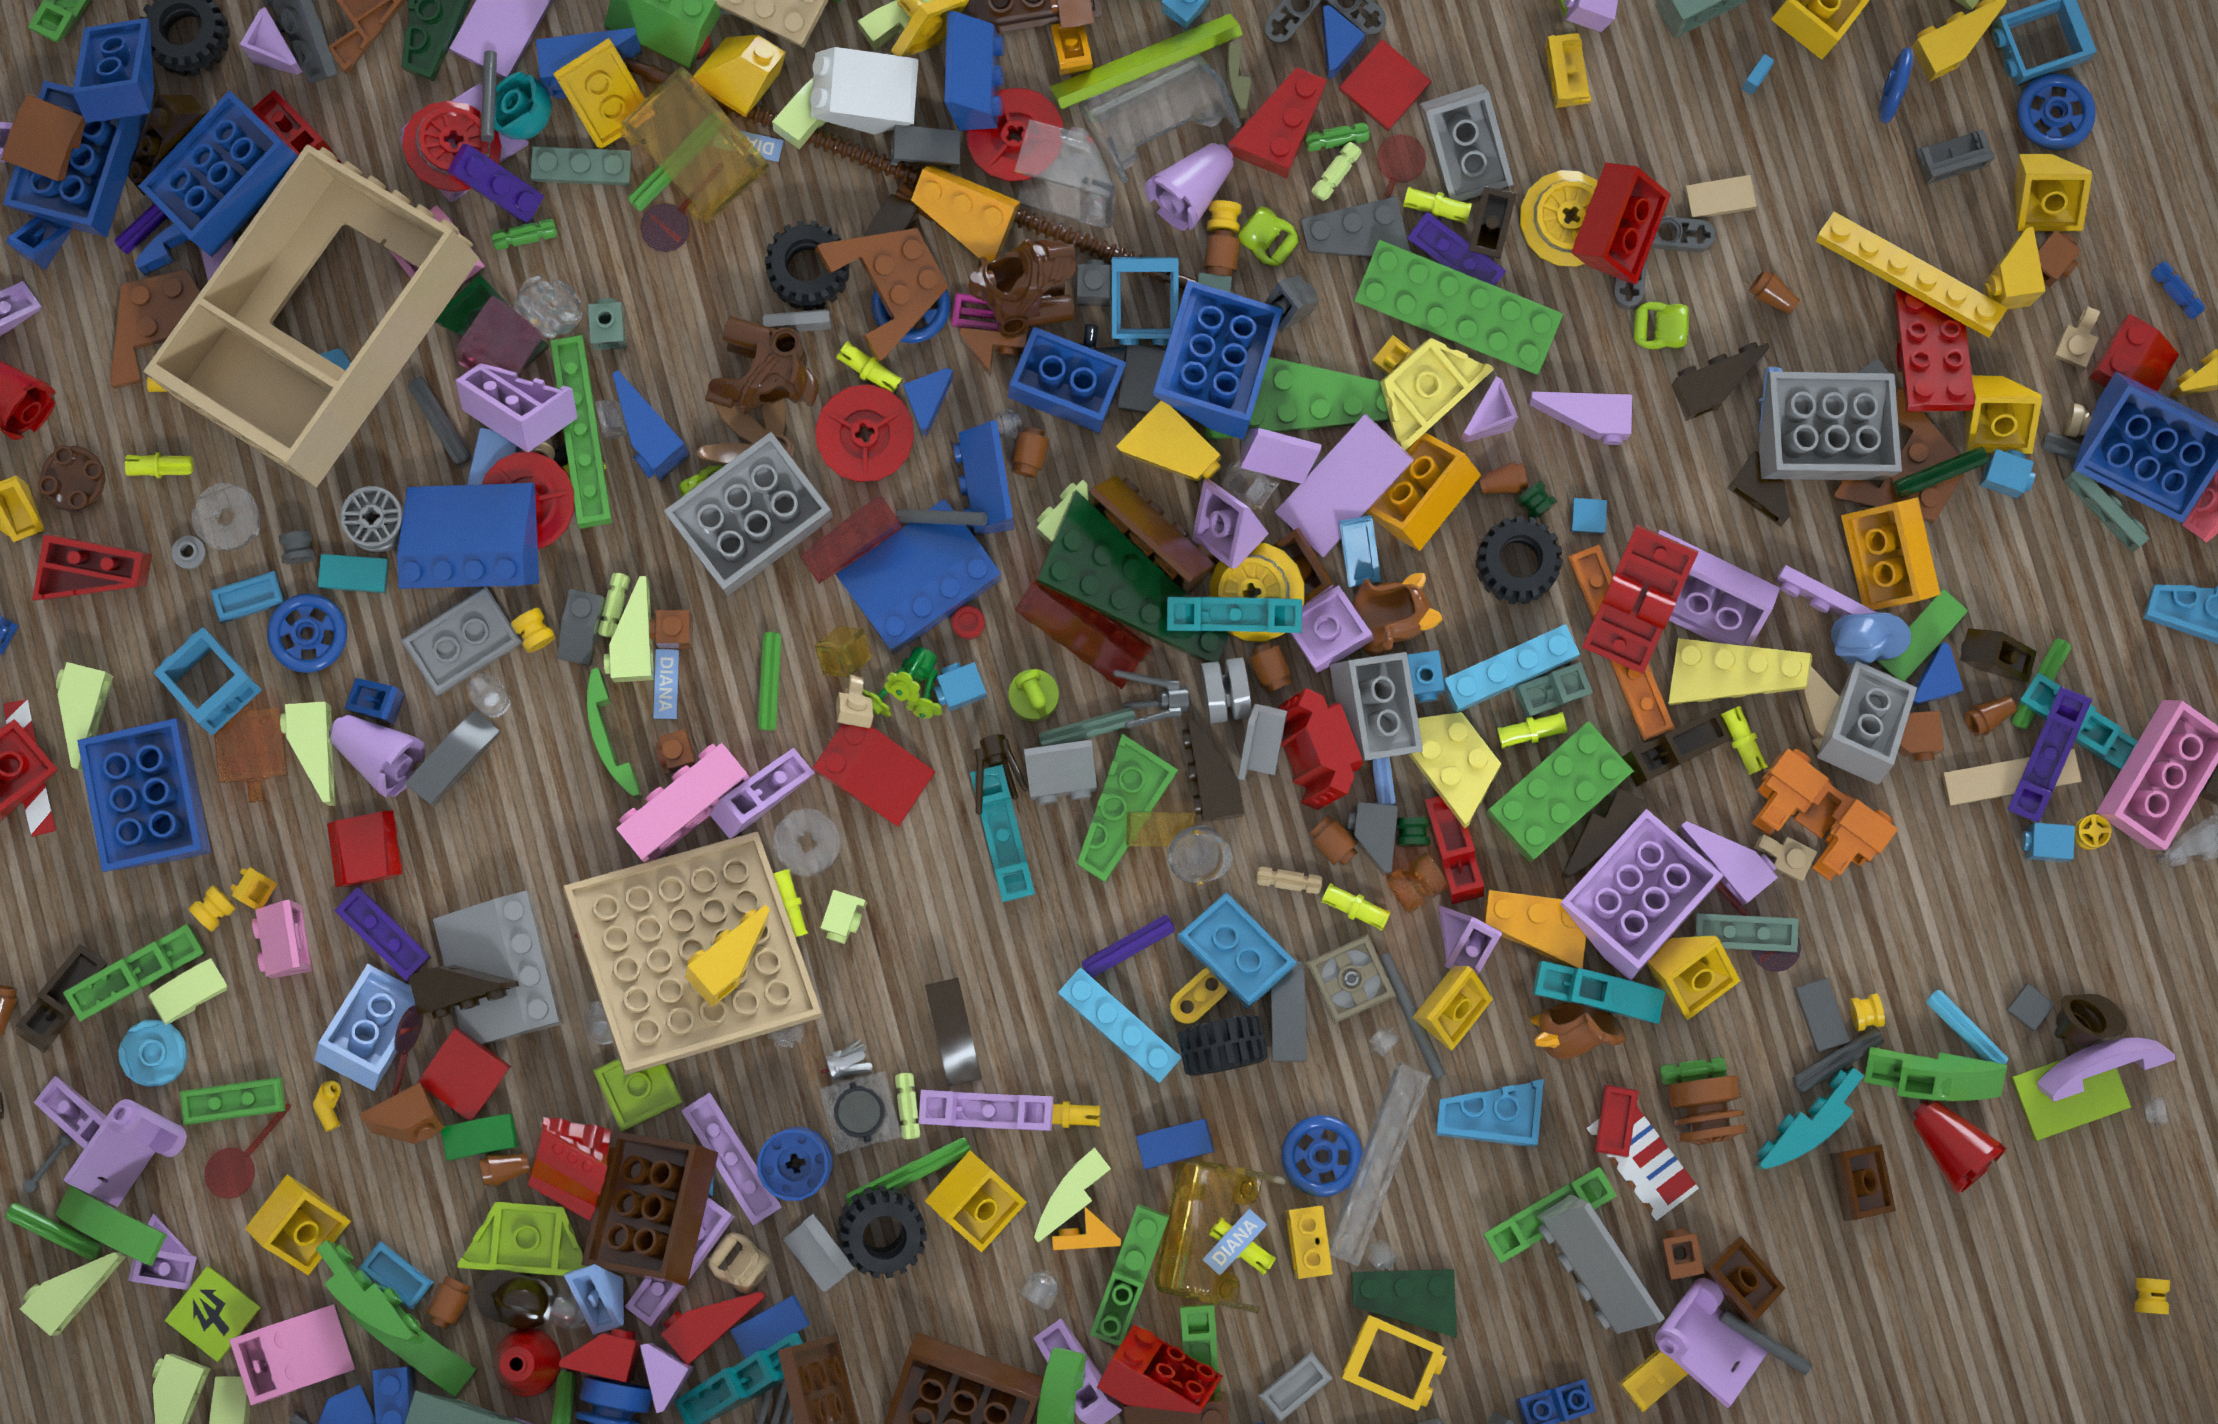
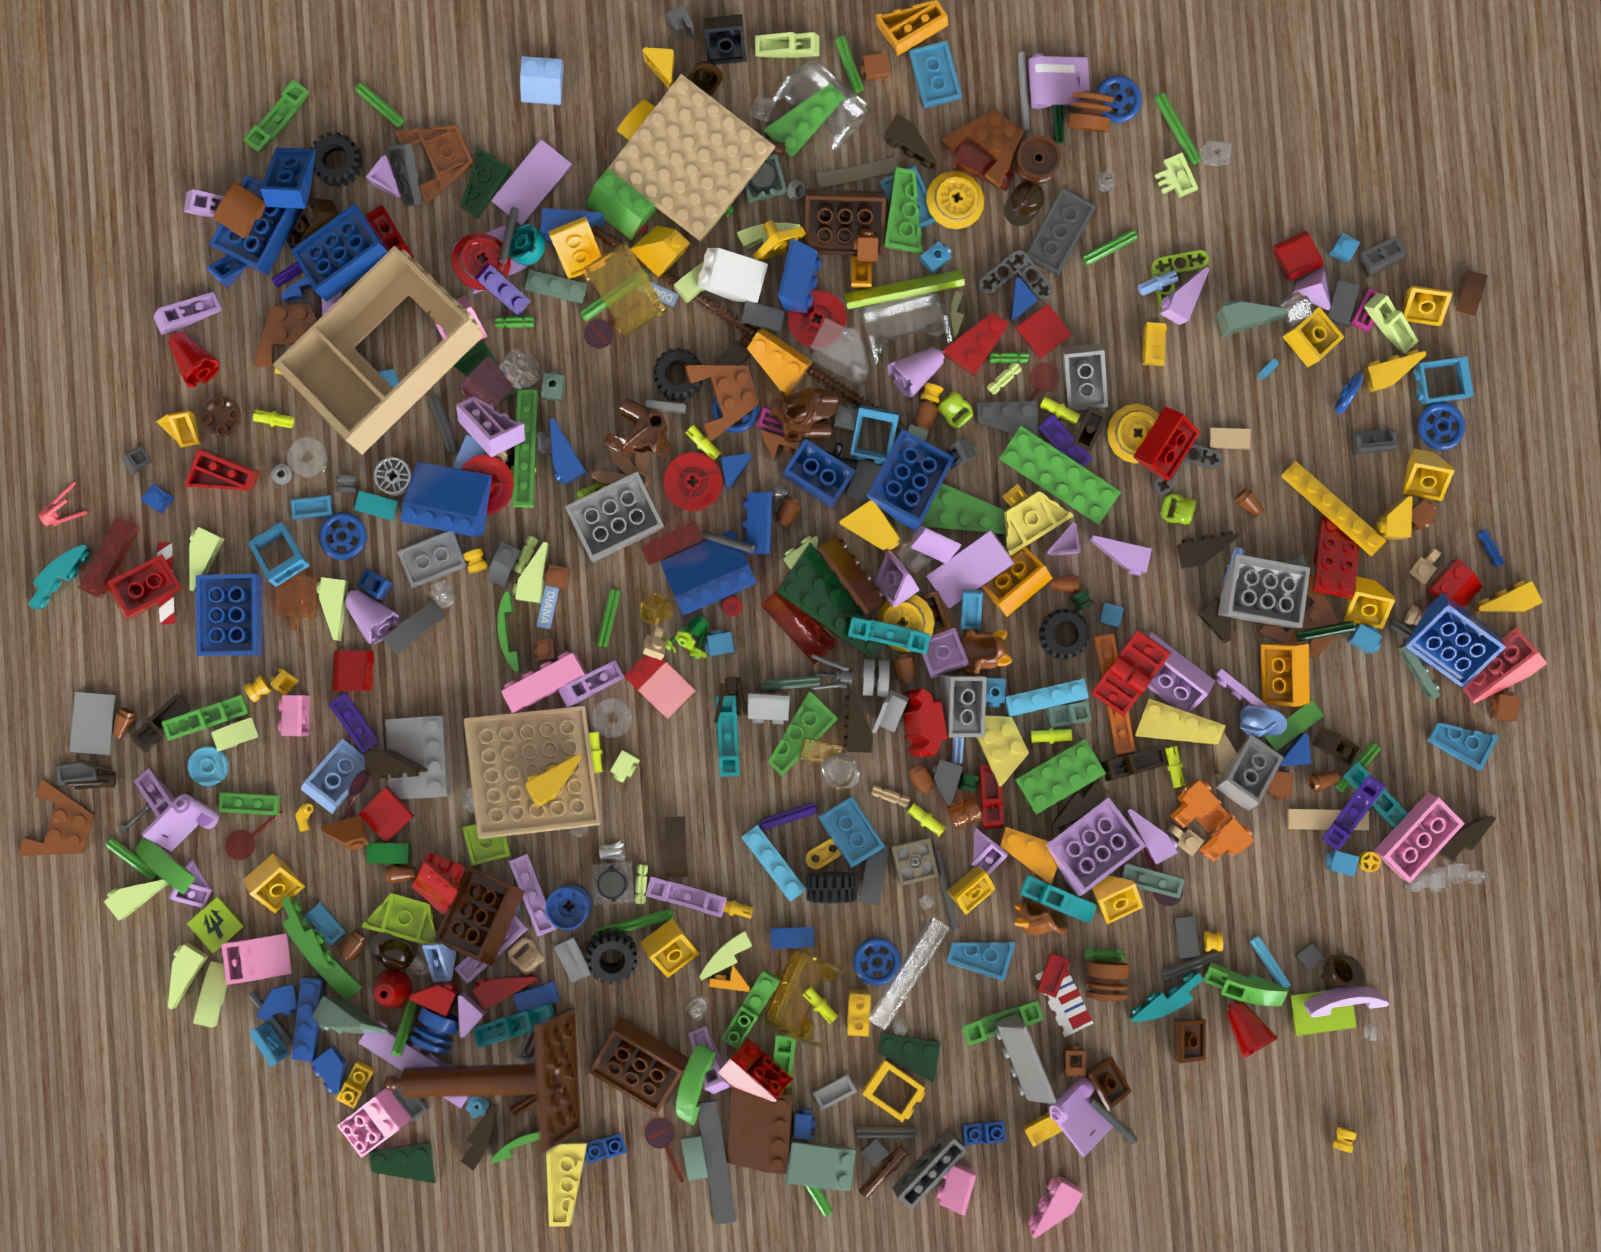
camera: 10 degrees right, 5 degrees up
lime piece [1008,669,1059,723] -> none
light blue sticker [1202,1208,1267,1275] -> none

